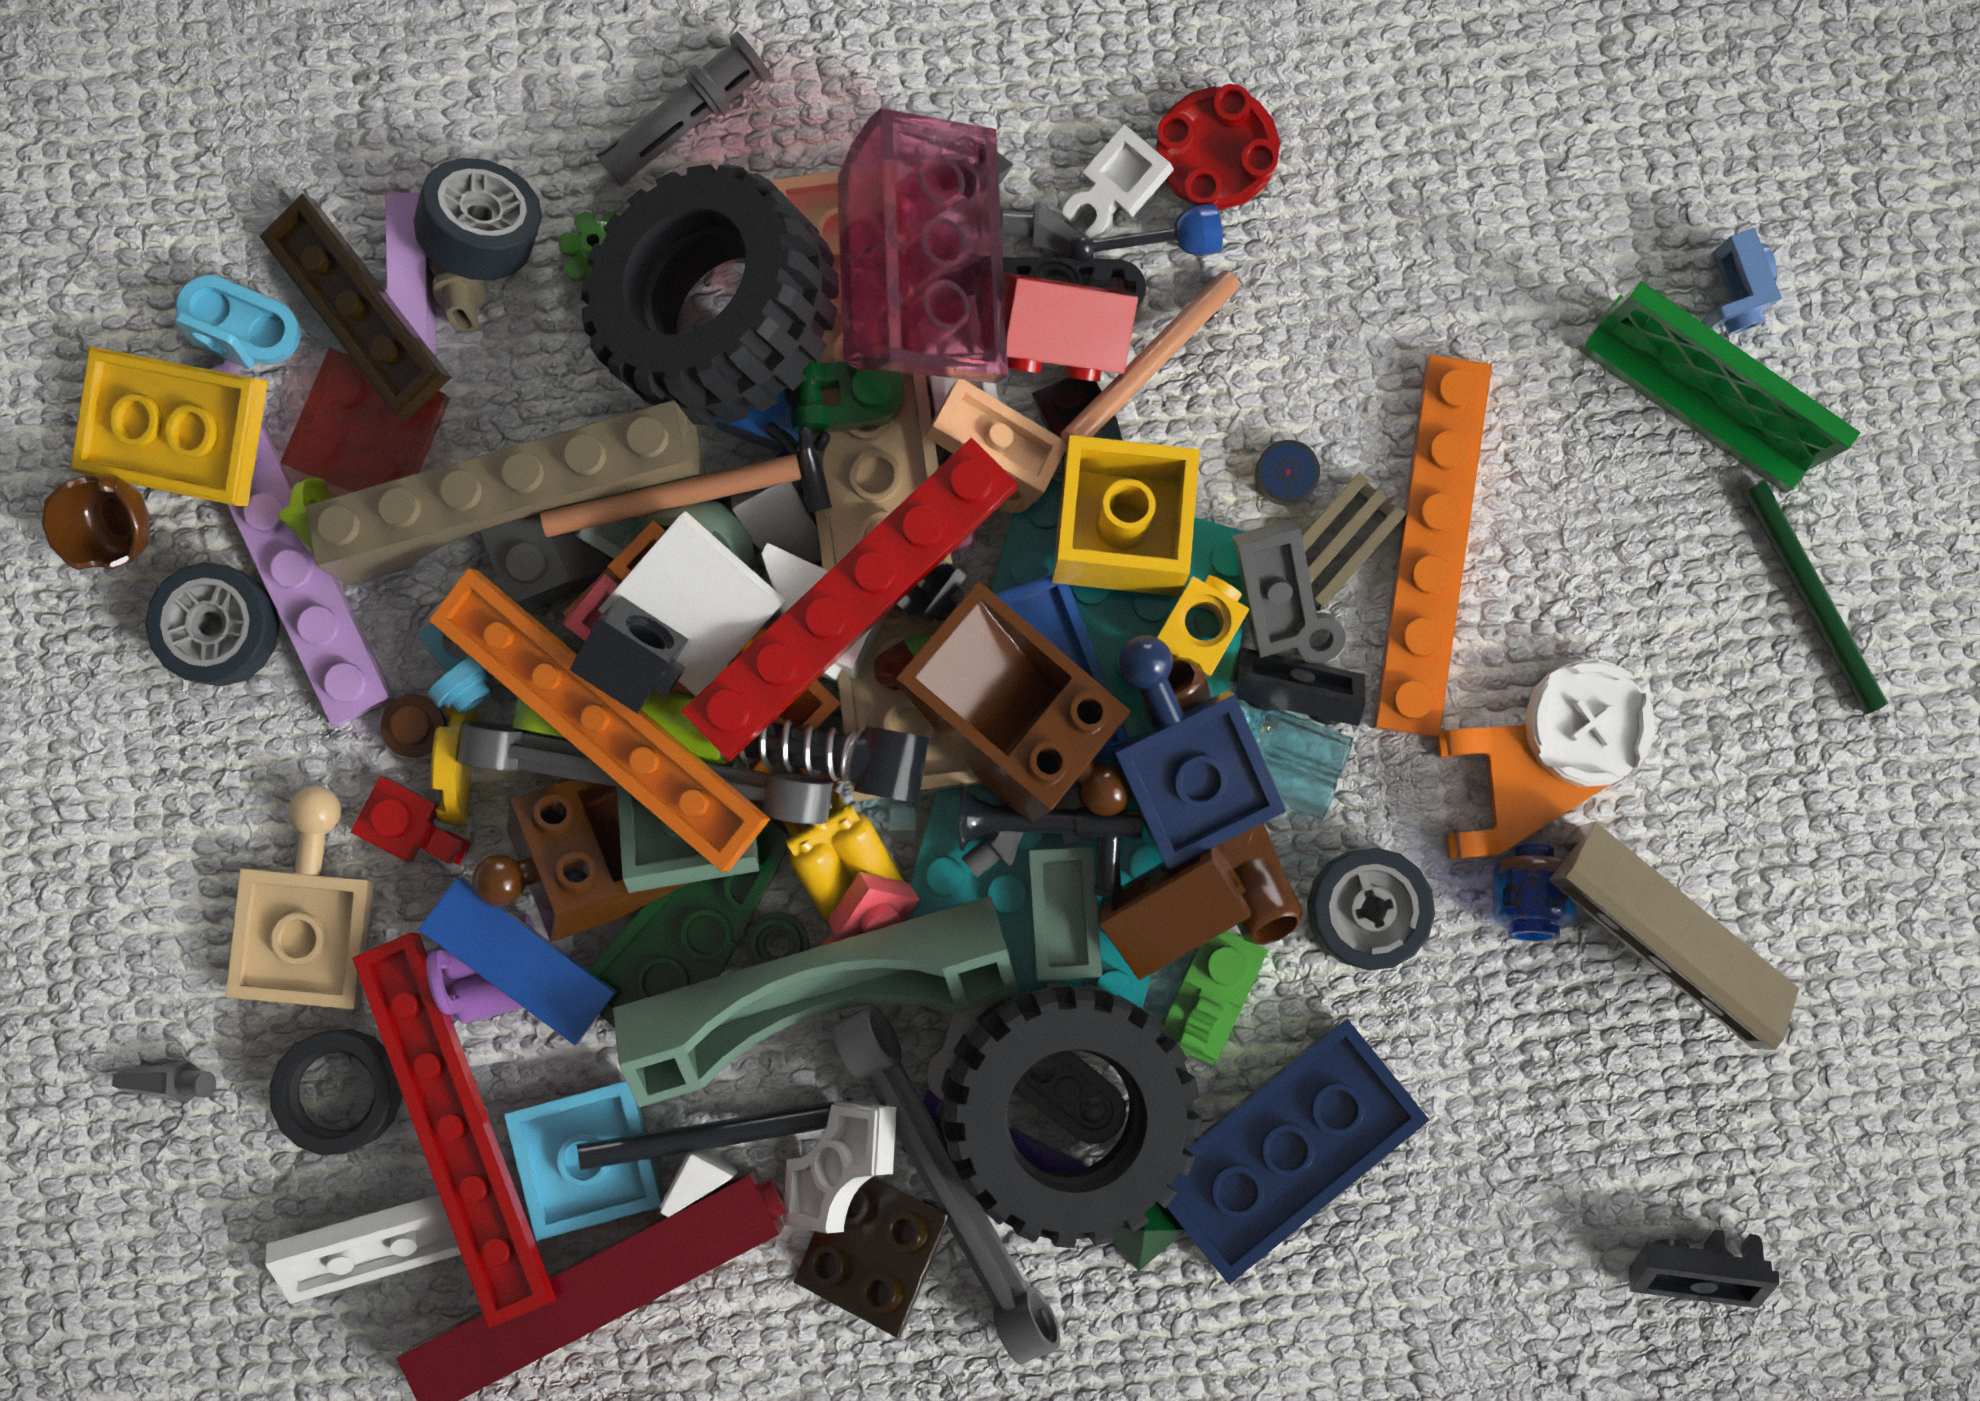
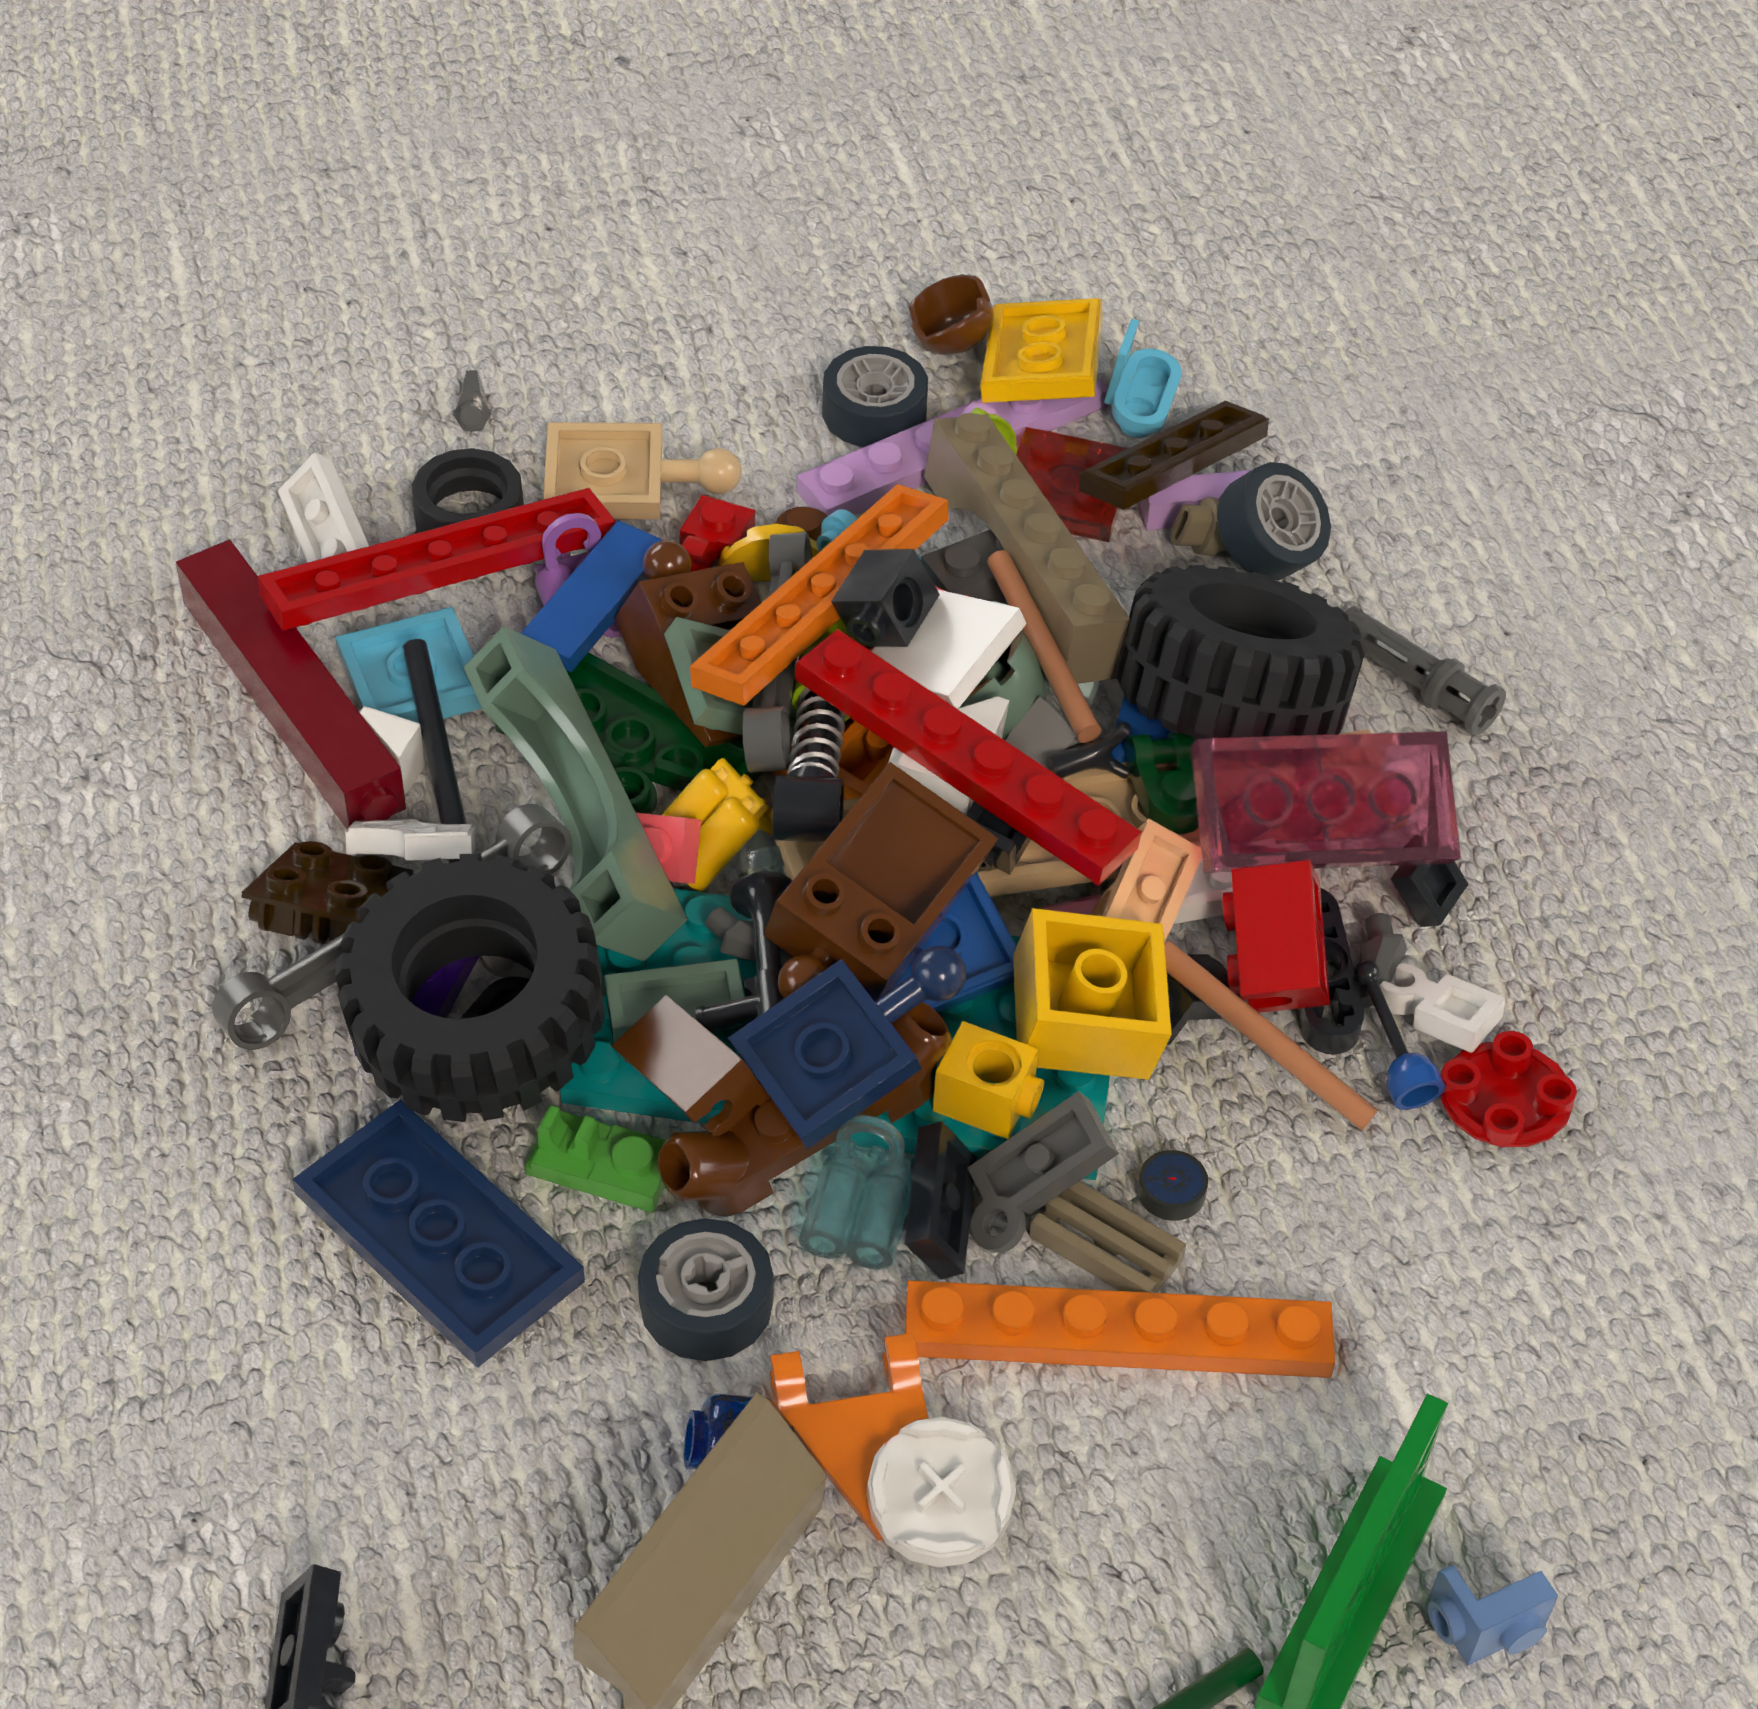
camera: 80 degrees right, 35 degrees down
dark green slope [1112,1202,1186,1272] -> none

